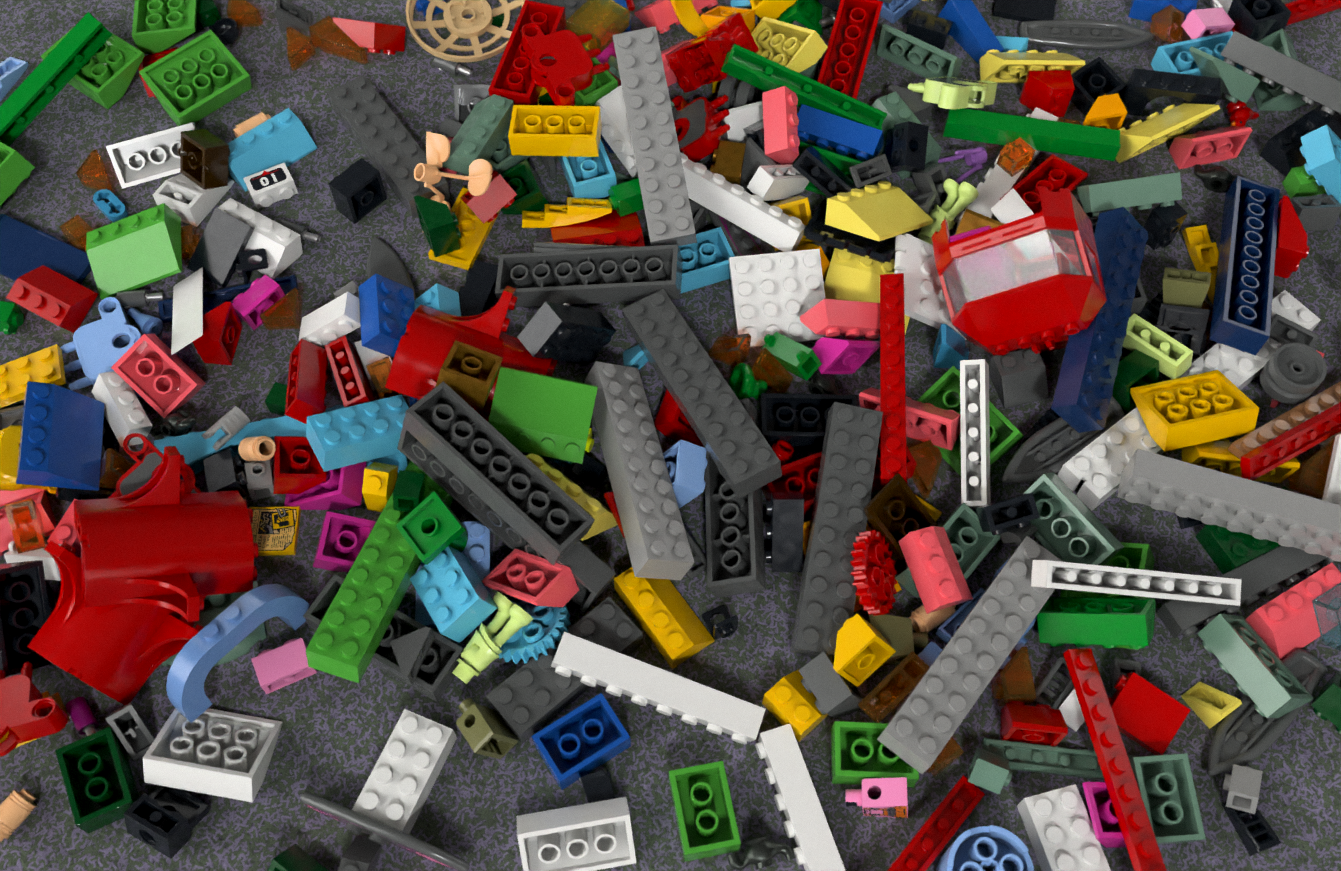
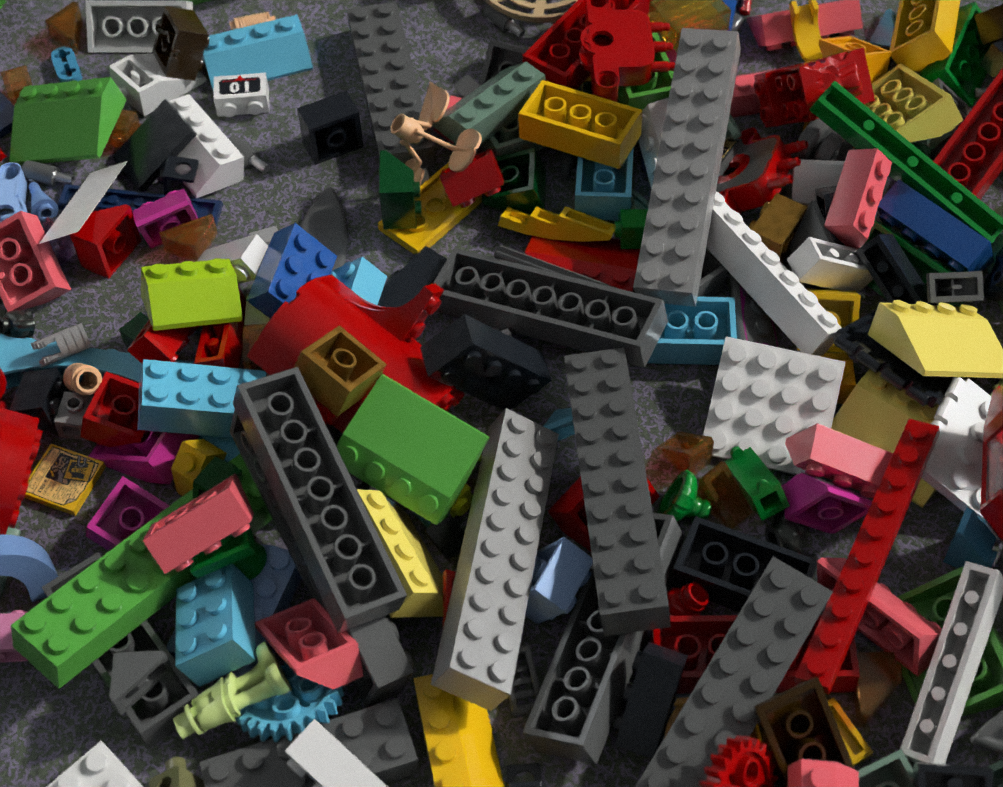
camera: 25 degrees right, 5 degrees down
none -> lime slope [141,258,243,331]
none -> coral slope [142,474,254,574]

